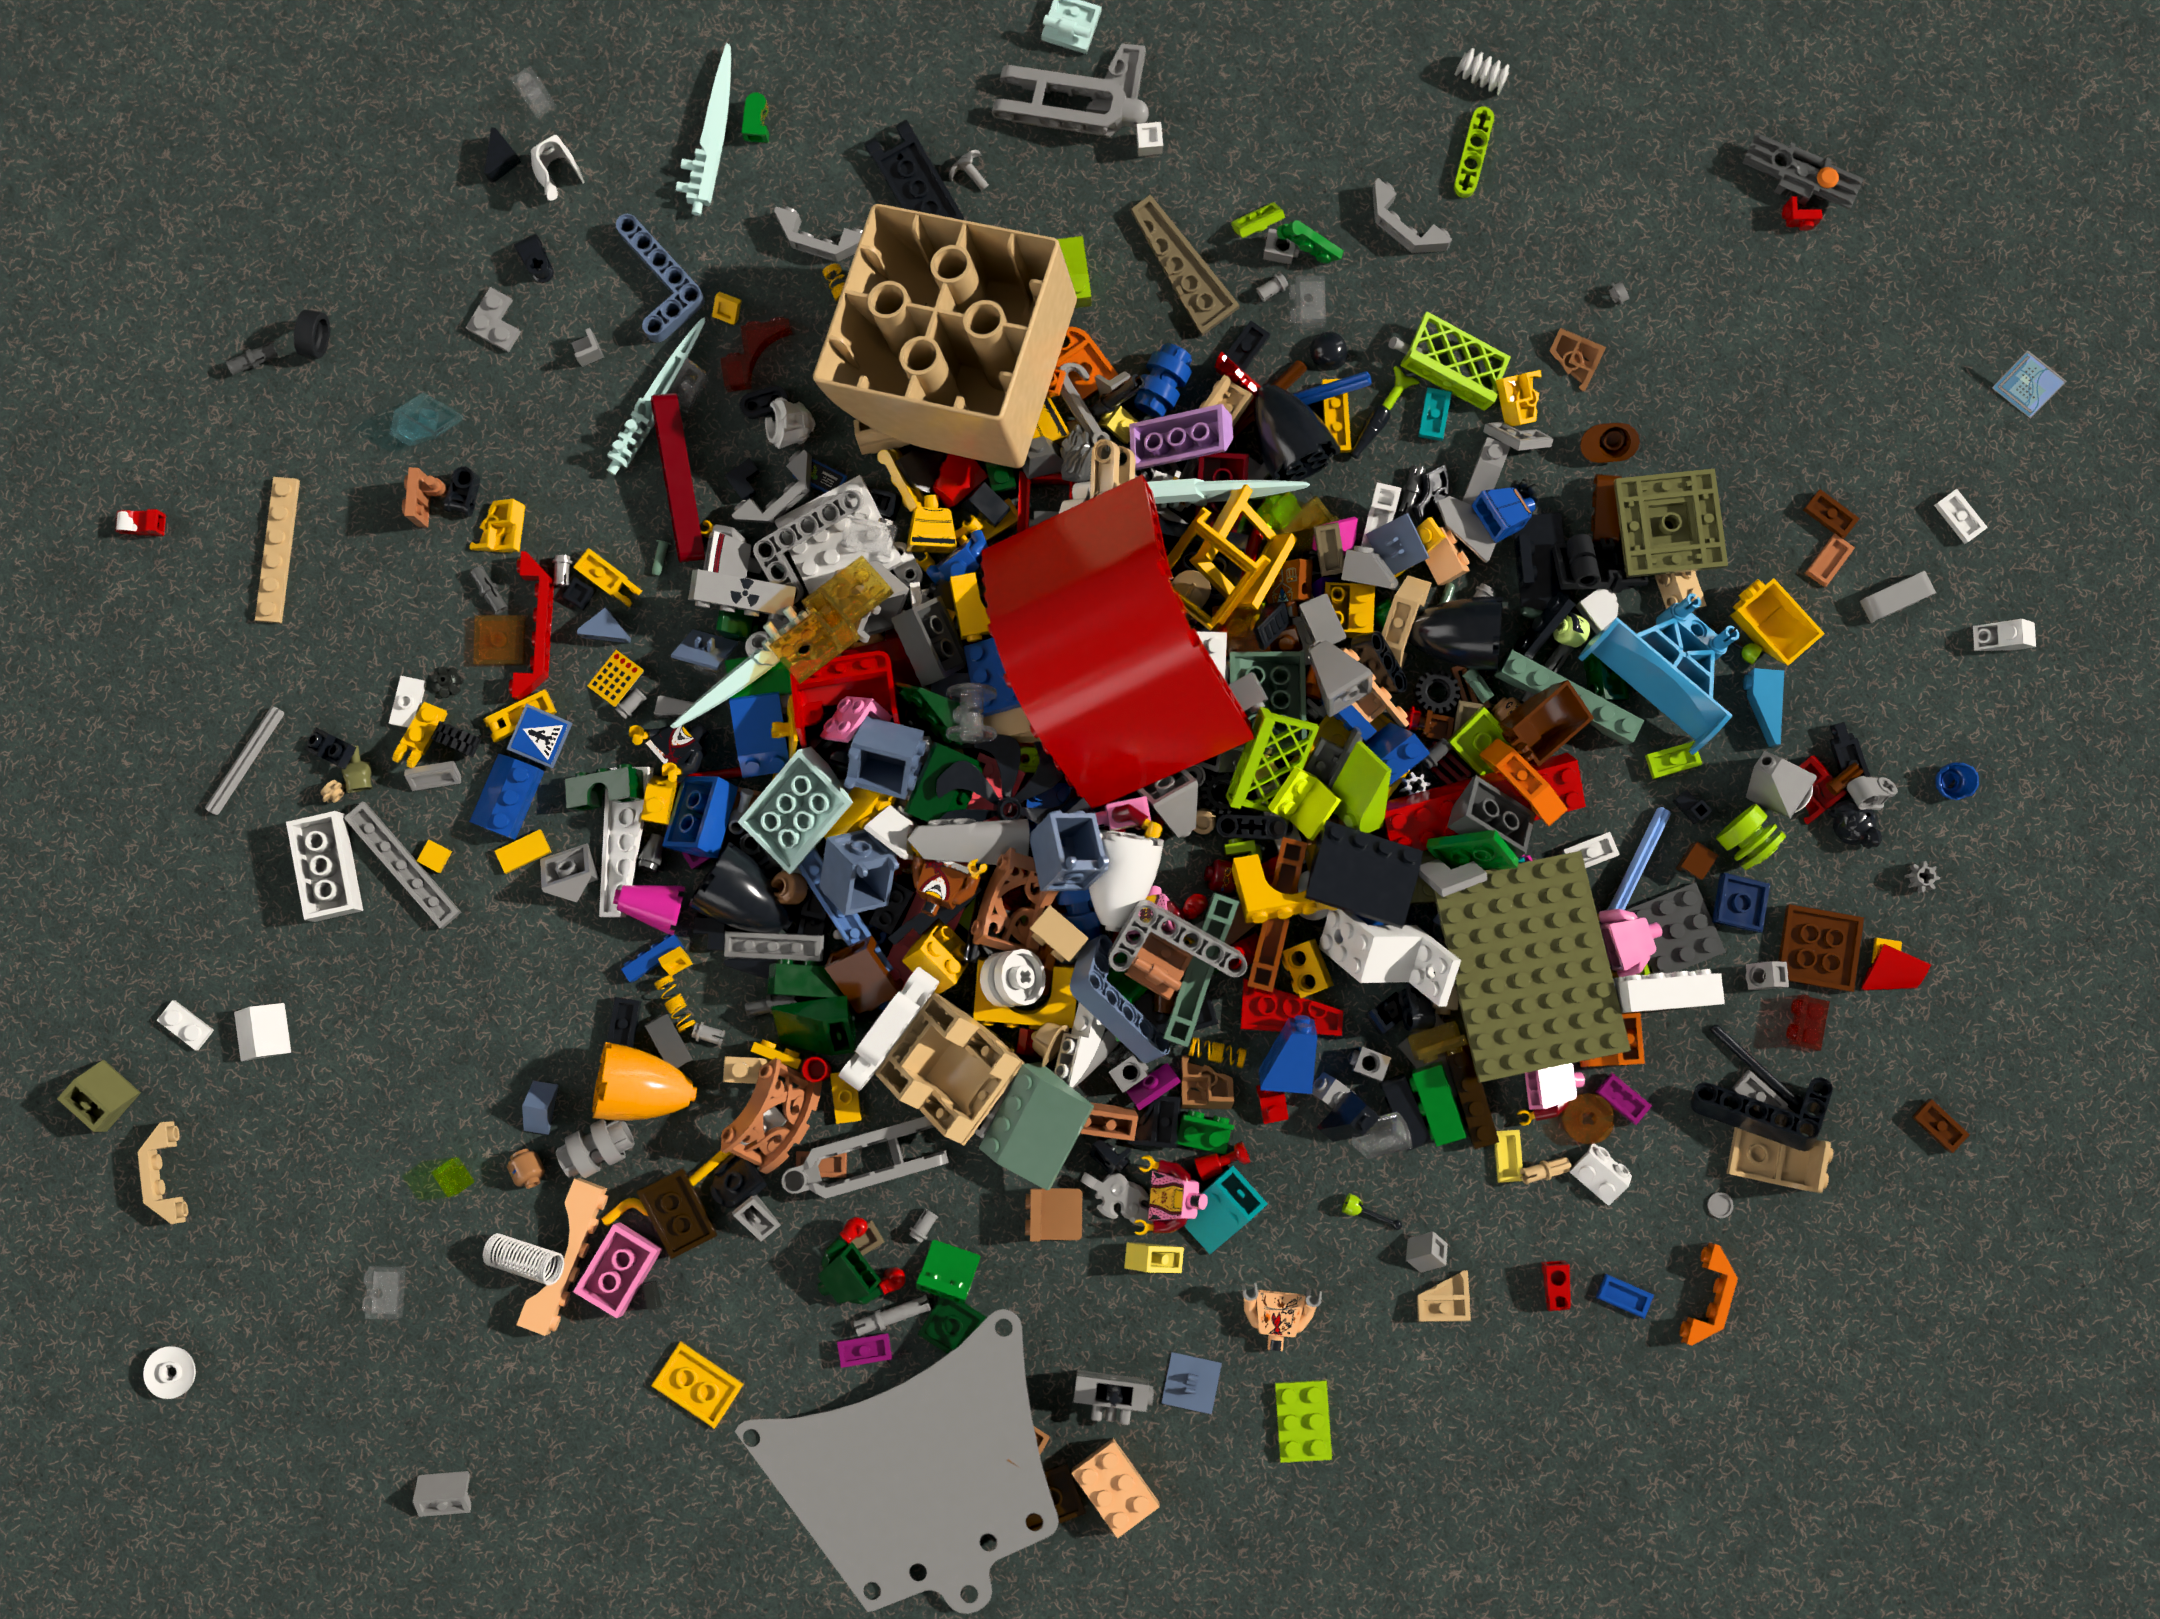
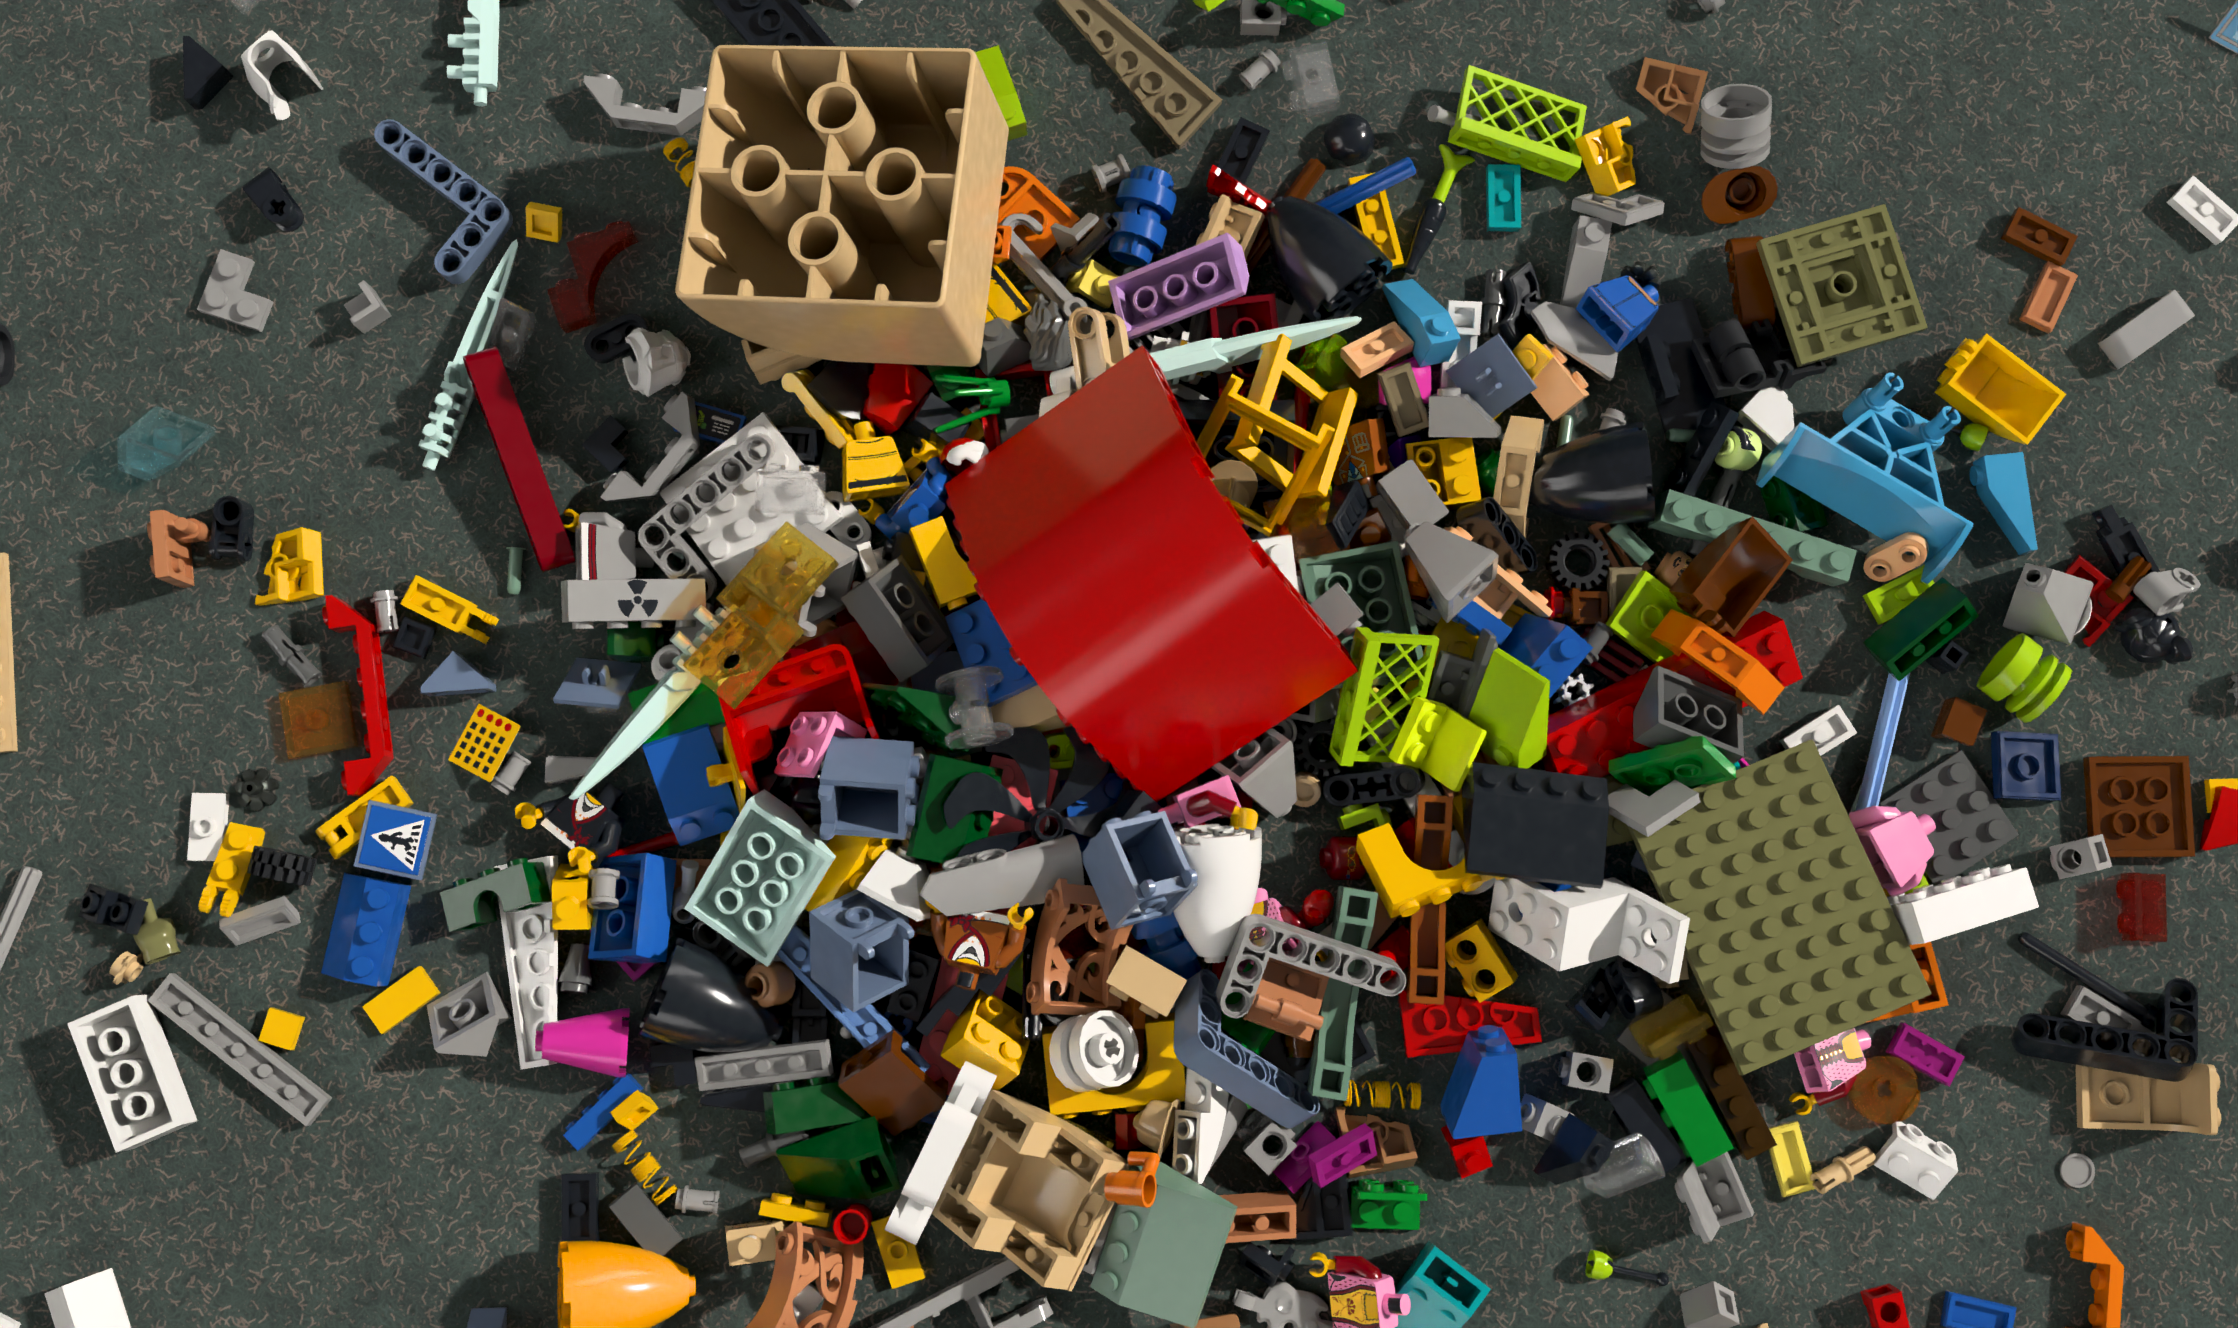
camera: 20 degrees left, 0 degrees up
red piece [1194,1141,1250,1182] -> none
tan bracket [1655,571,1707,610] -> none
none -> light grey bush [587,868,620,910]
none -> green plant [935,375,1010,433]
none -> hair [939,437,989,475]
none -> light grey bush [1091,154,1131,193]
none -> orange piece [1104,1151,1160,1208]
none -> magenta plate [1308,1123,1377,1188]
none -> light nougat plate [1340,321,1414,378]
none -> dark azure slope [1382,279,1461,367]
none -> light grey bracket [1675,1152,1754,1243]
none -> light grey wheel [1701,84,1772,169]
none -> dark green brick [1863,577,1979,681]
none -> light nougat plate [1864,532,1929,582]

